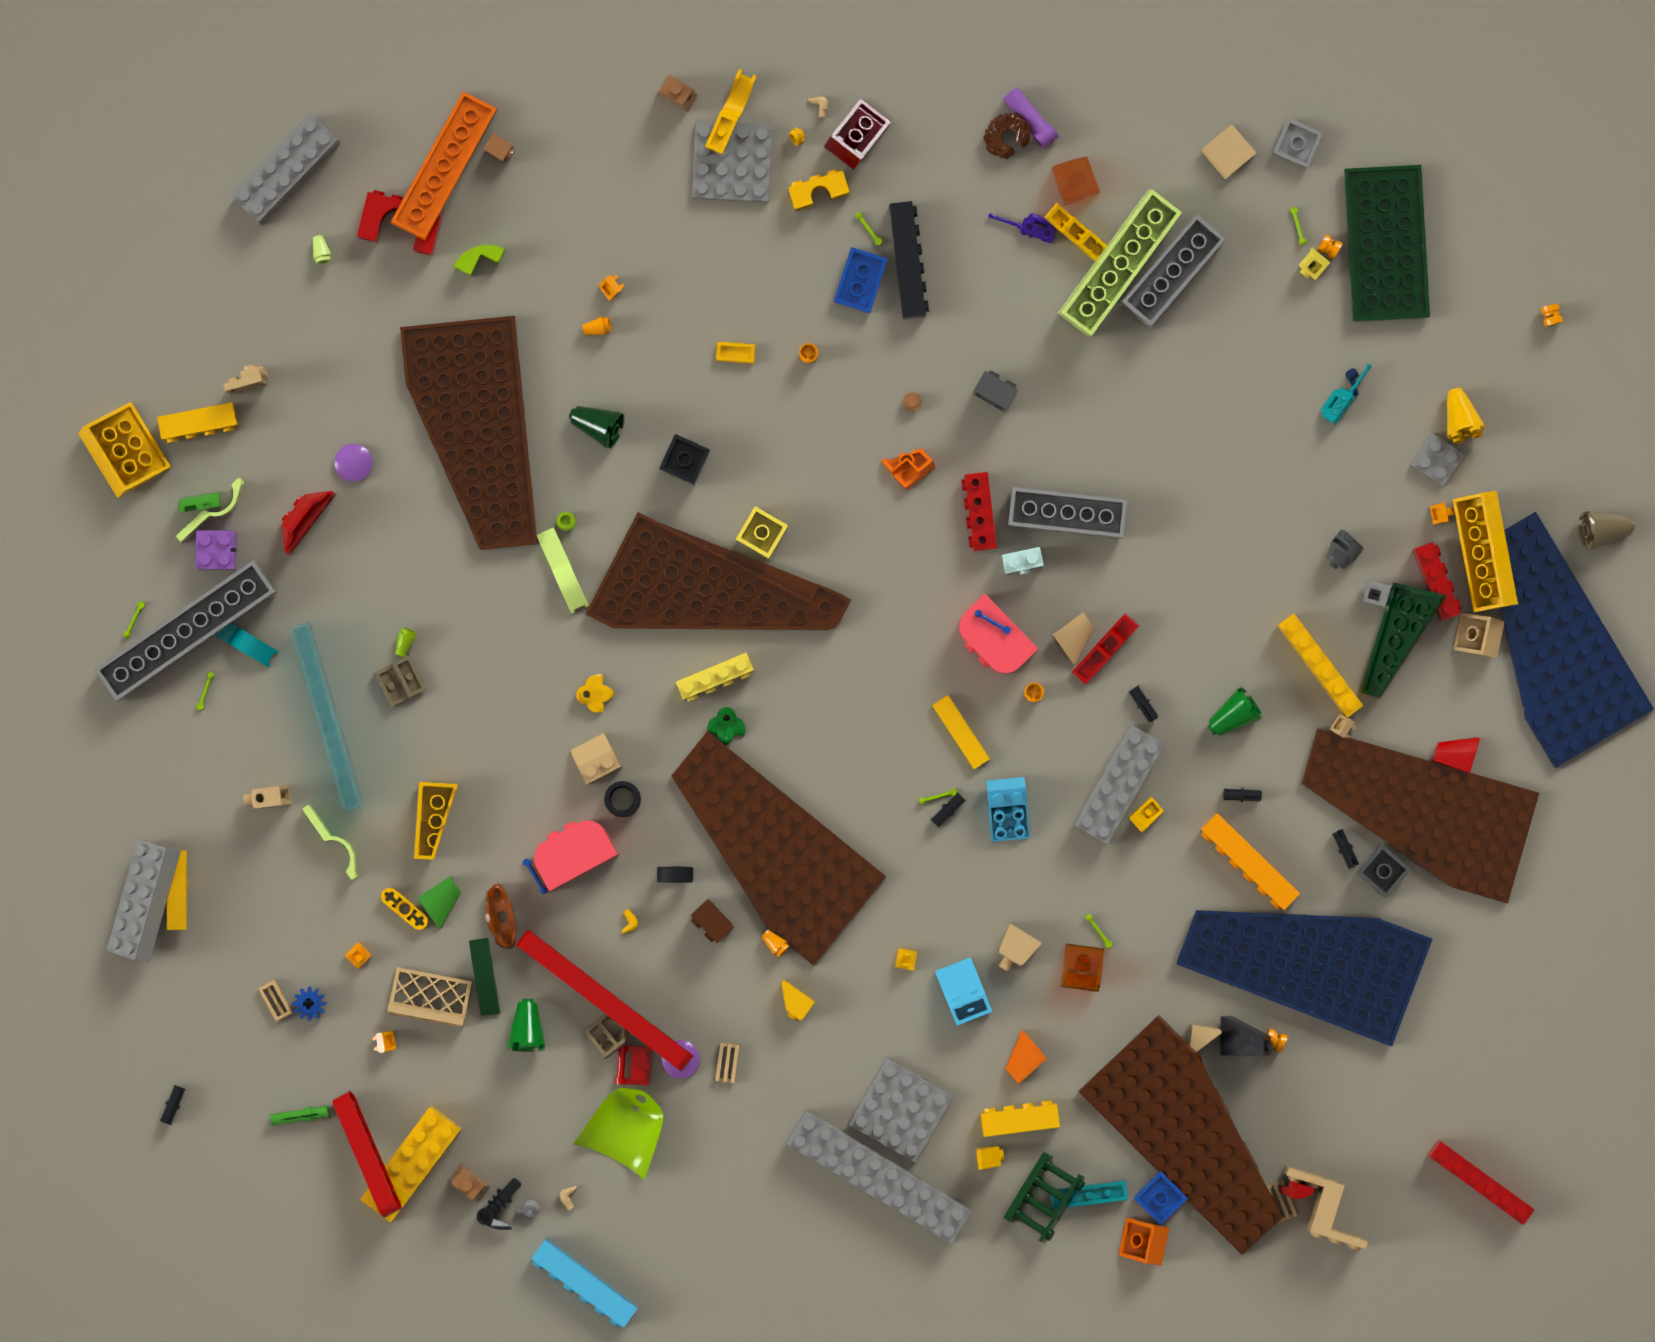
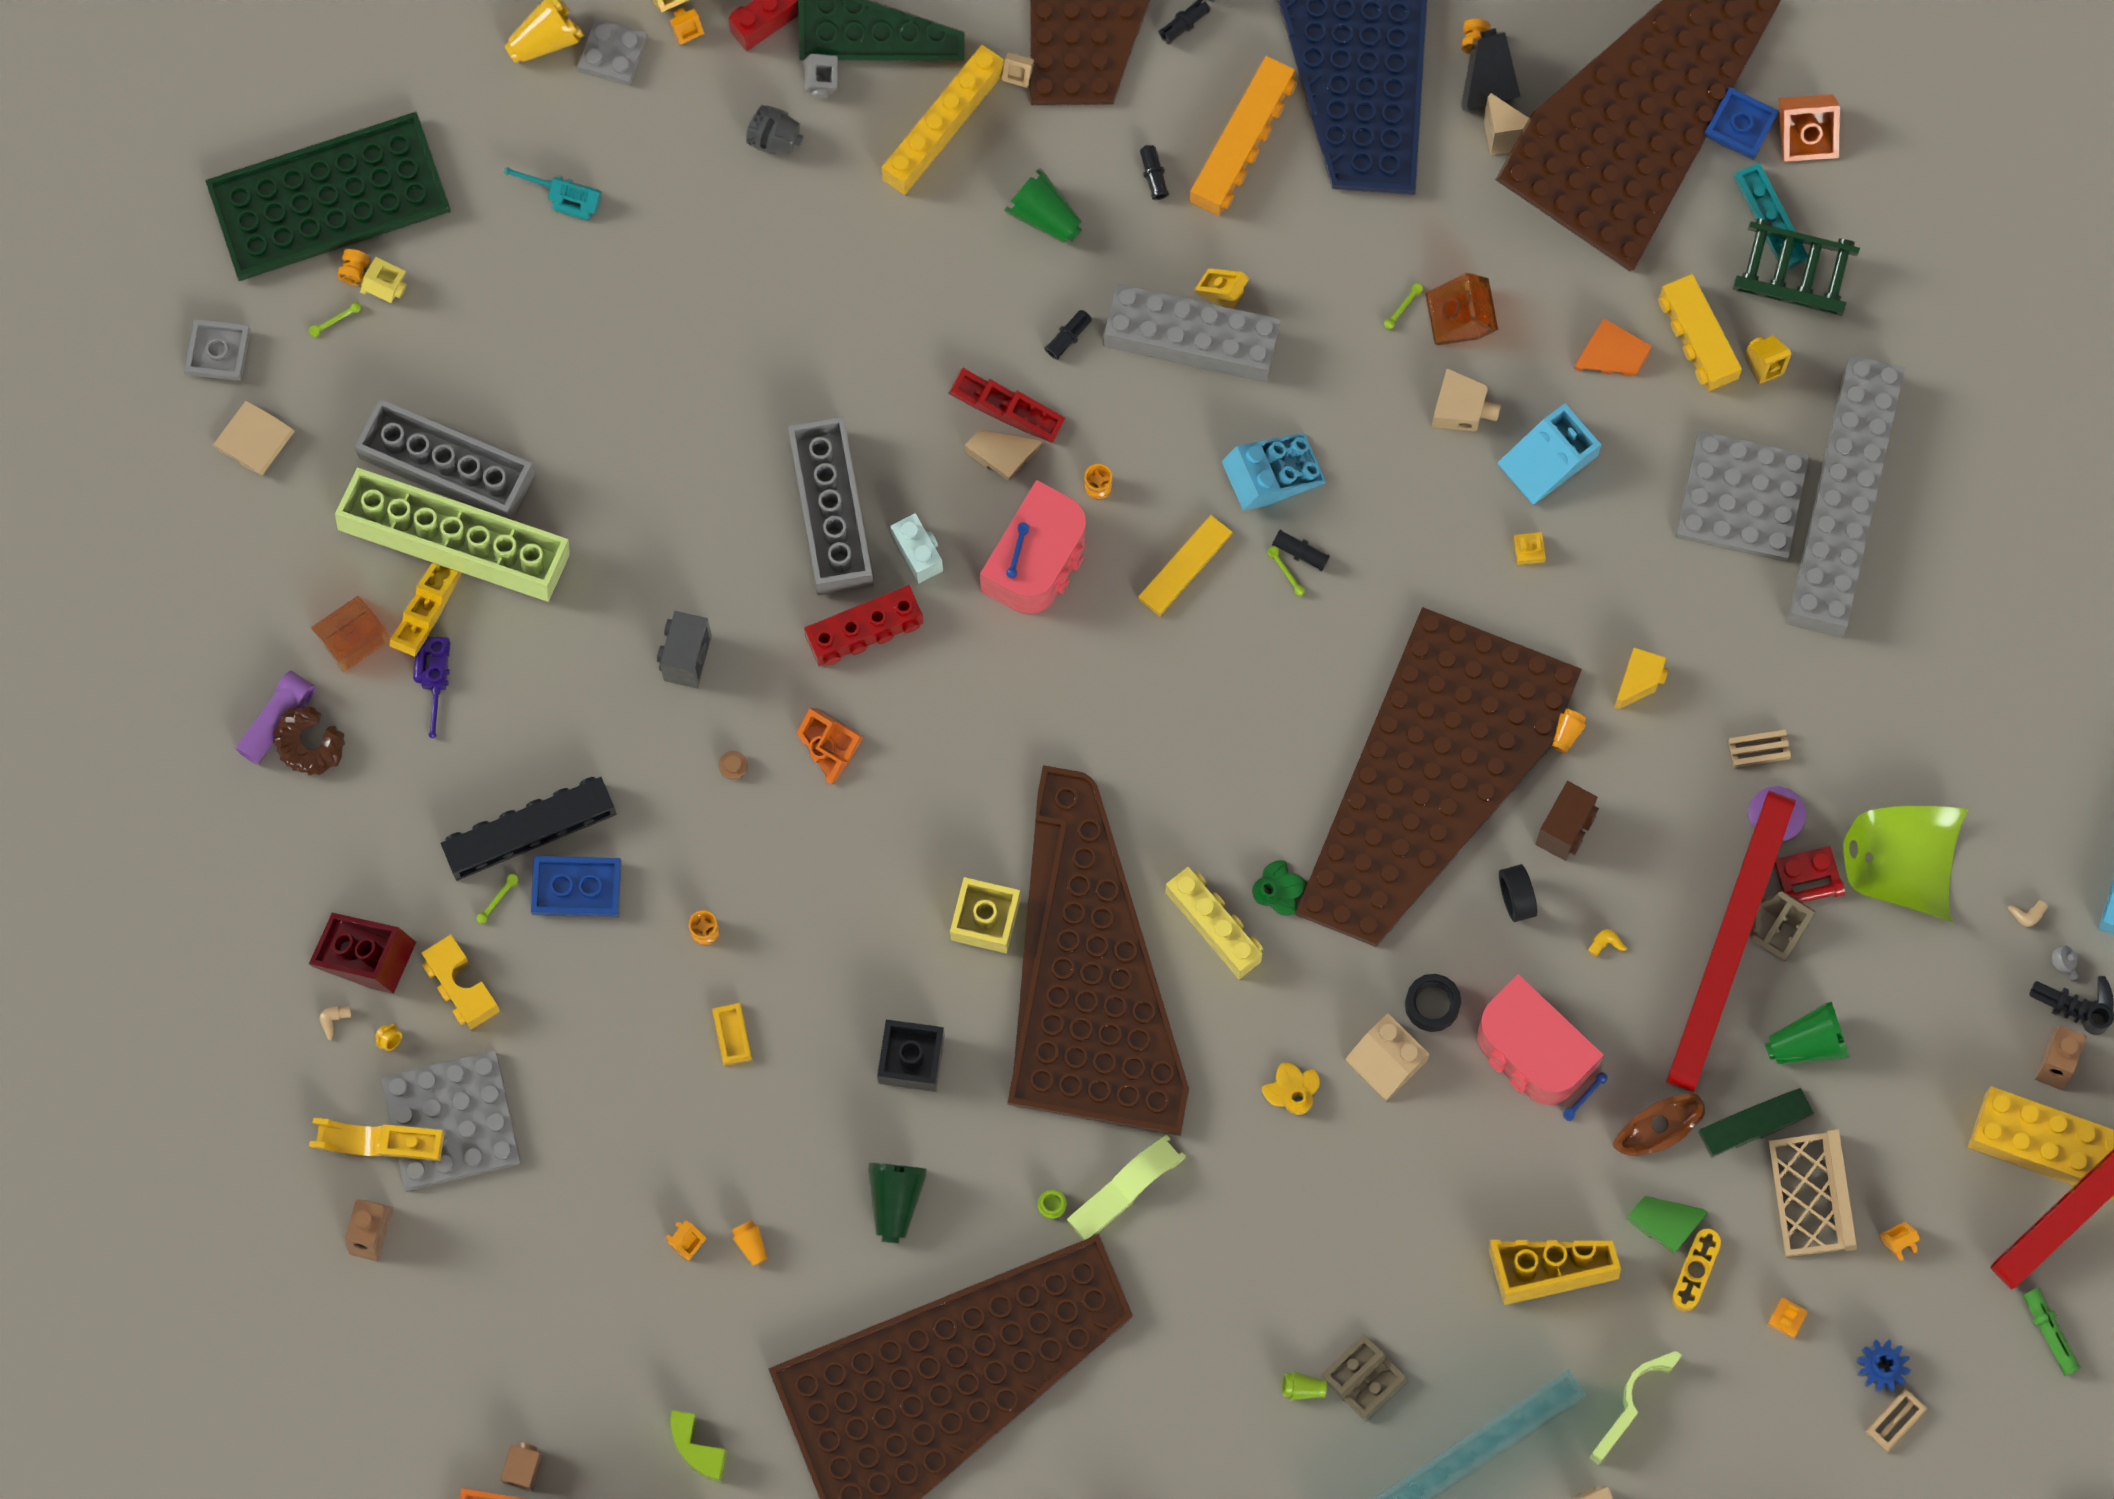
camera: 110 degrees left, 15 degrees down
dark blue hand [1346,368,1359,396] -> none

